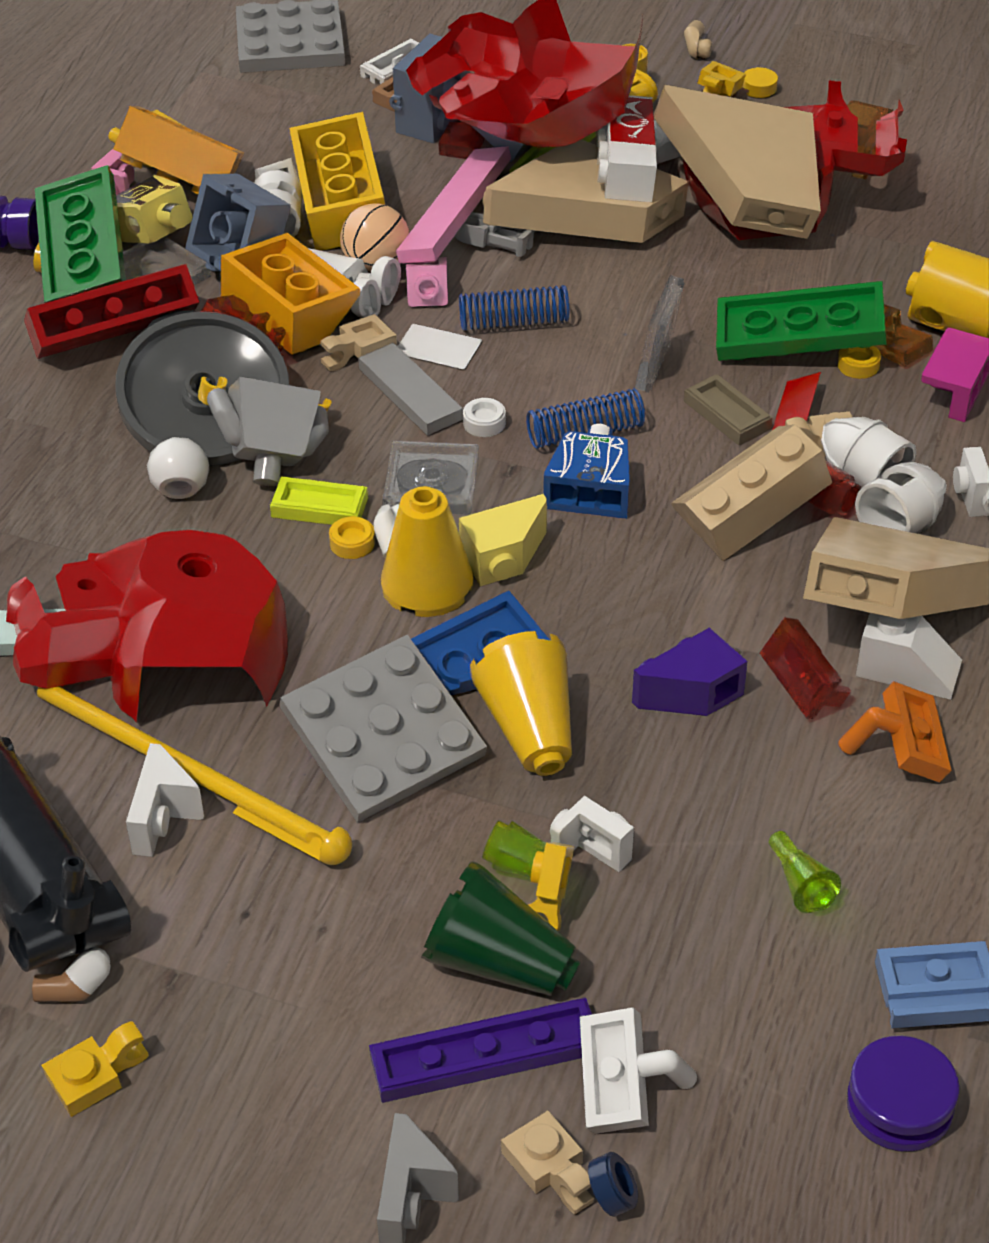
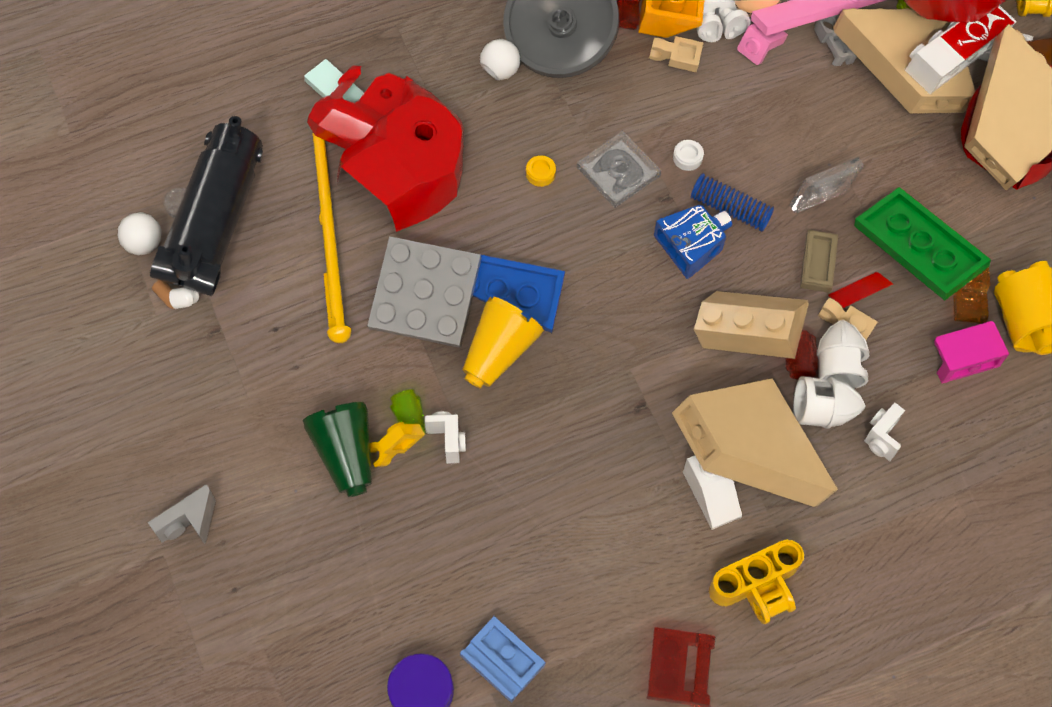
camera: 45 degrees right, 20 degrees up
yellow plate [41,1021,149,1117] -> none
white slope [126,743,204,857] -> none
light grey torso [198,377,332,486] -> none
neon yellow tile [270,477,368,525] -> none
light grey tile [358,343,463,436] -> none
dark purple tile [369,997,592,1103] -> none
white arm [374,504,399,558] -> none
yellow cone [381,486,473,617] -> none
white sticker [398,324,482,369] -> none
blue piece [459,285,570,331] -> none
light yellow slope [459,494,547,586] -> none
tan plate [501,1111,594,1215] -> none
white plate [580,1007,697,1134] -> none
dark blue tile [588,1152,638,1217] -> none
dark purple slope [632,627,748,716] -> none
clear red plate [759,617,851,719] -> none
clear neon green cone [768,831,841,913] -> none
yellow tile [838,346,881,379] -> none
orange plate [838,681,952,783] -> none

